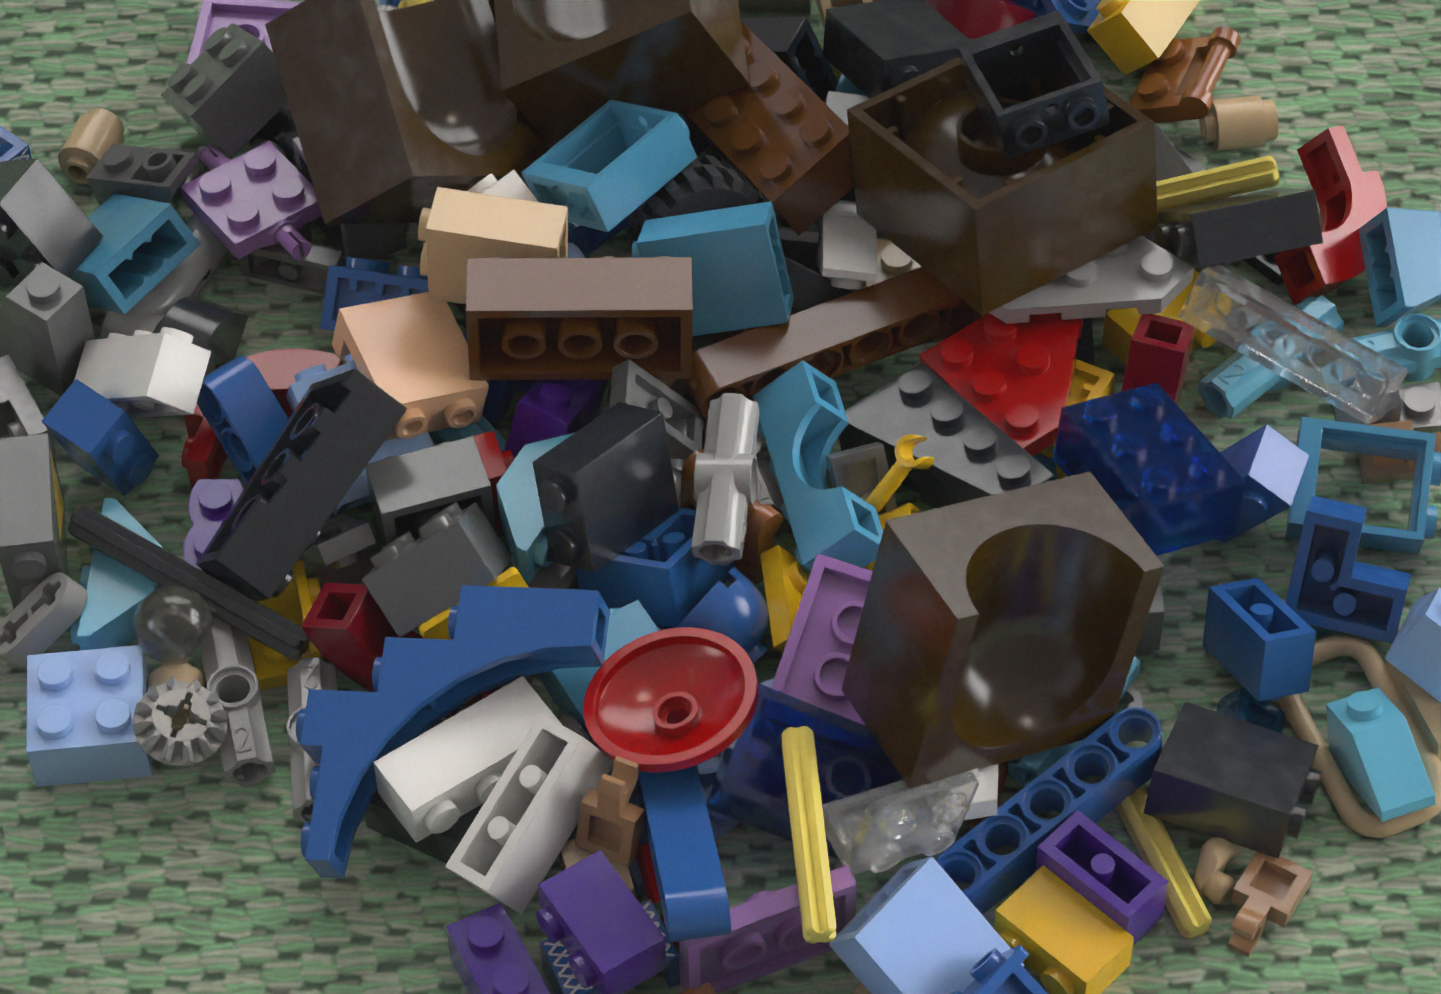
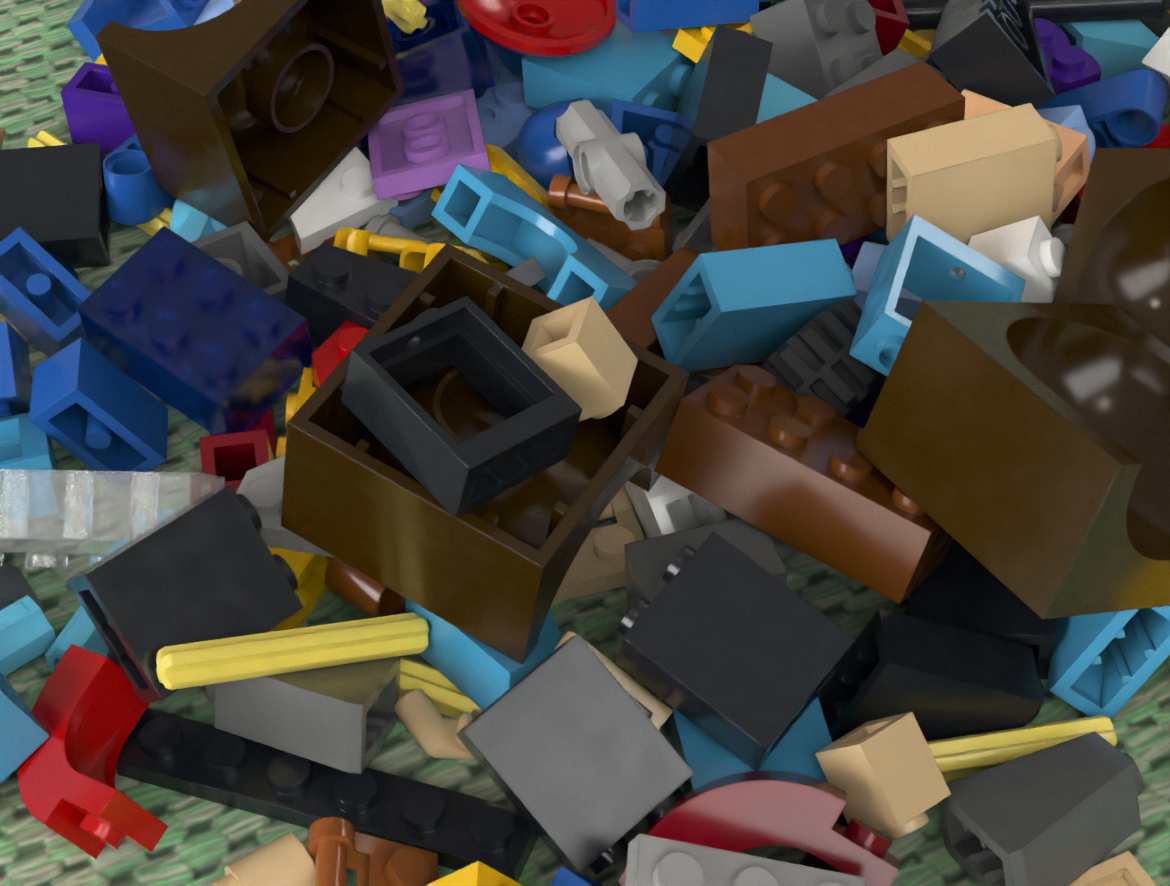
camera: 155 degrees right, 10 degrees down
none -> tan brick [522,296,638,421]

